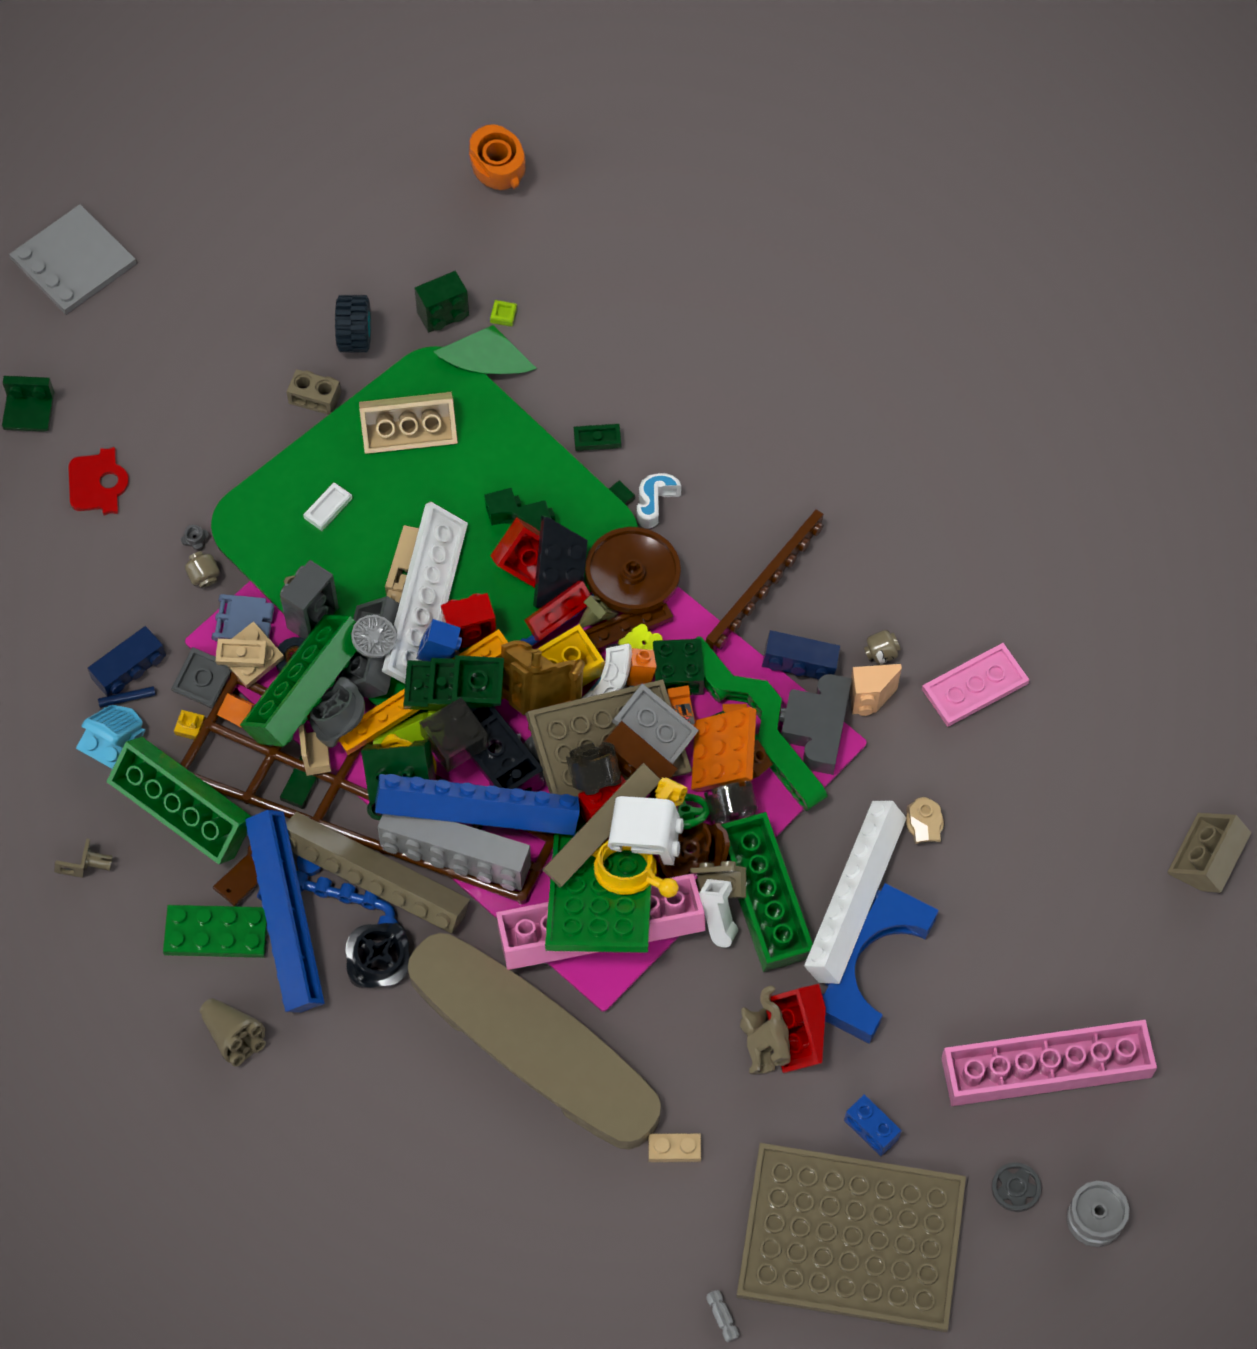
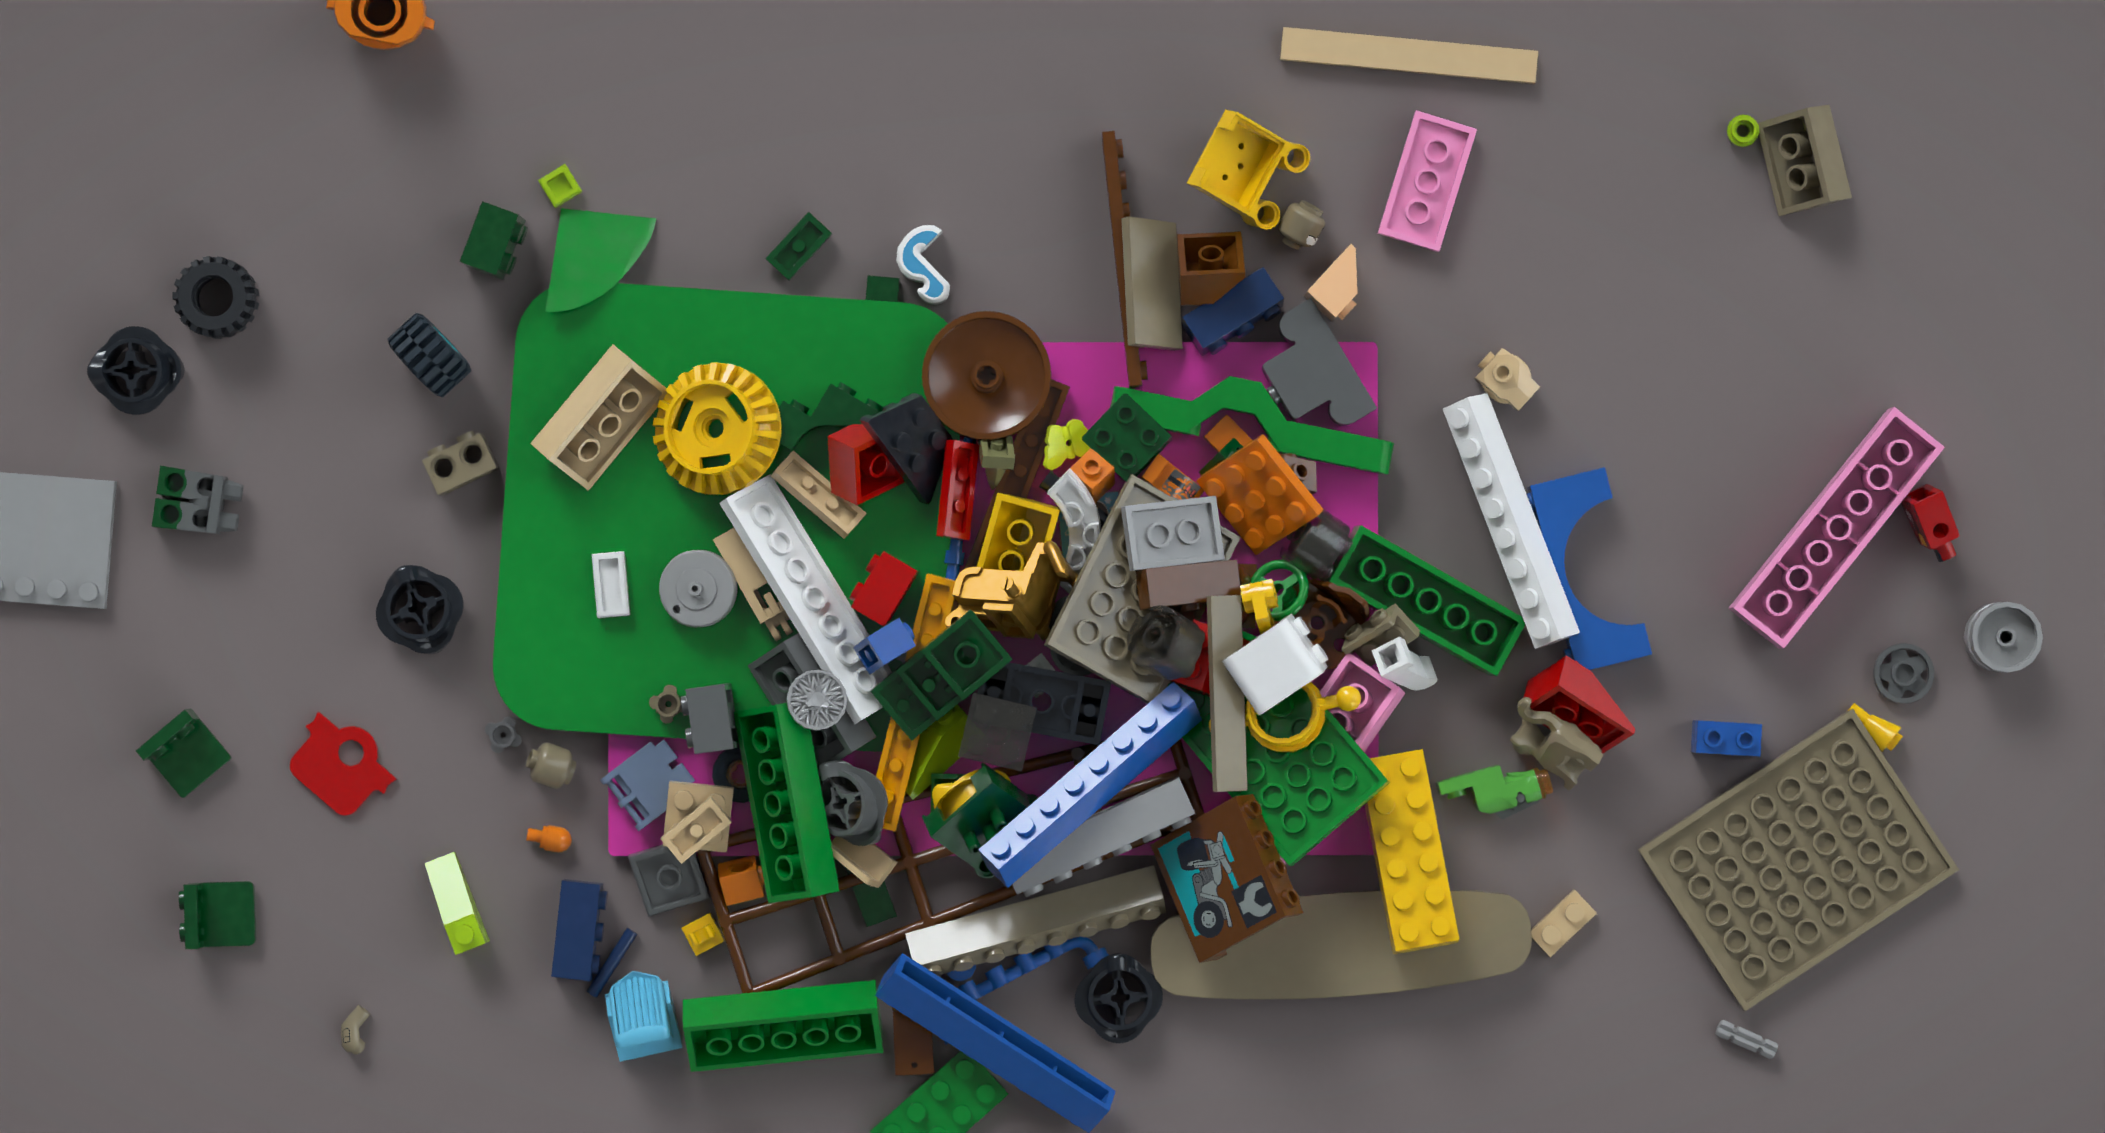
camera: 45 degrees left, 25 degrees up
none -> black piece [87,326,185,415]
none -> dark grey hips [151,465,244,534]
none -> black tyre [172,256,259,339]
none -> black piece [376,565,464,654]
none -> slope [425,852,490,955]
none -> orange cylinder [526,825,572,853]
none -> yellow gear [653,362,781,495]
none -> light grey wheel [659,550,738,627]
none -> tan plate [771,451,867,539]
none -> dark tan tile [1121,216,1183,351]
none -> panel [1150,794,1304,963]
none -> reddish brown slope [1177,231,1245,305]
none -> yellow piece [1187,109,1310,230]
none -> tan tile [1280,27,1538,84]
none -> yellow brick [1364,749,1460,955]
none -> bright green plate [1436,765,1553,819]
none -> lime plate [1727,115,1759,147]
none -> yellow cone [1848,703,1903,752]
none -> red torso [1901,484,1960,562]

